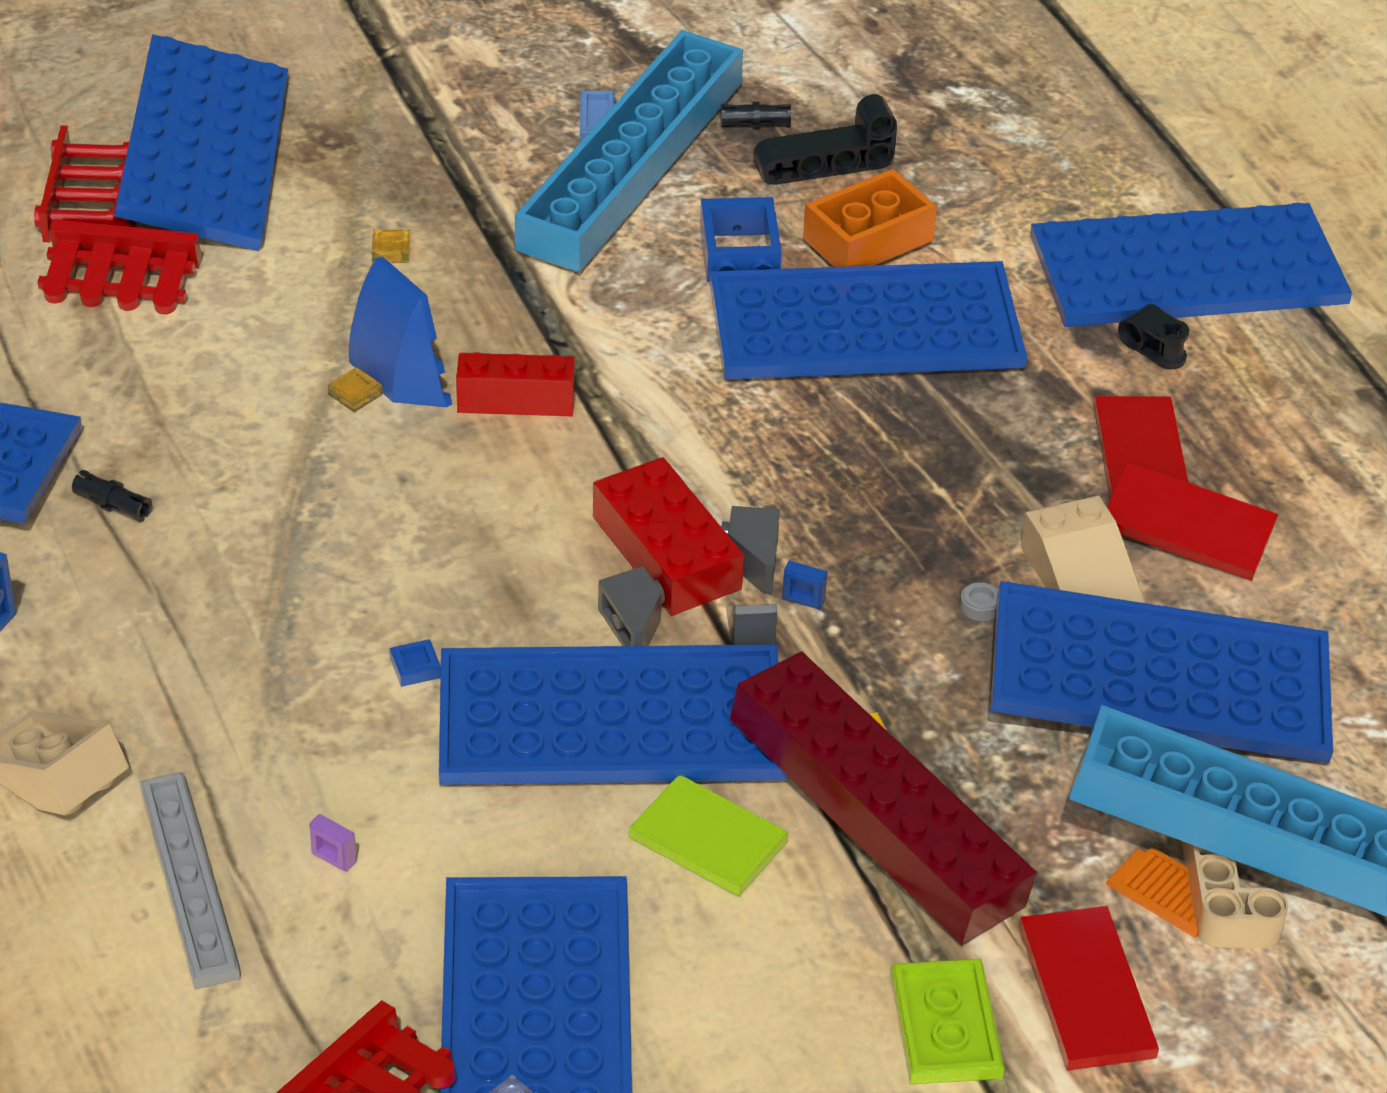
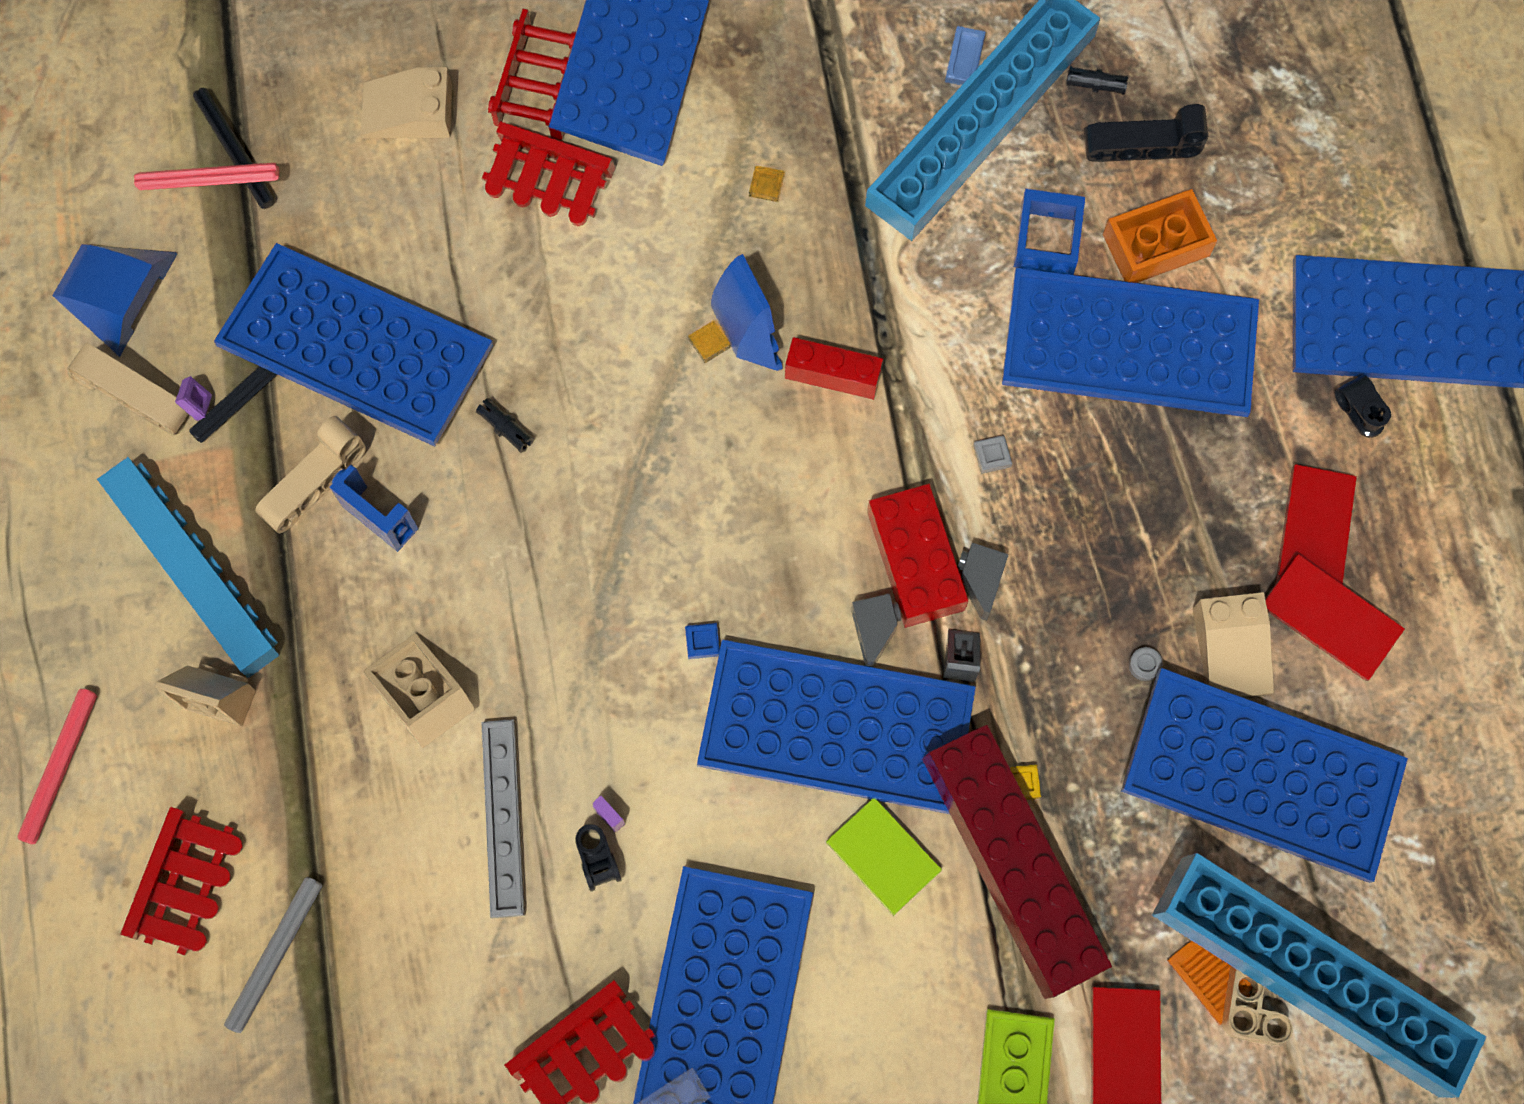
camera: 15 degrees right, 30 degrees up
blue tile [782,560,828,610] -> none
none -> black piece [575,824,622,892]
none -> light grey tile [973,435,1012,474]

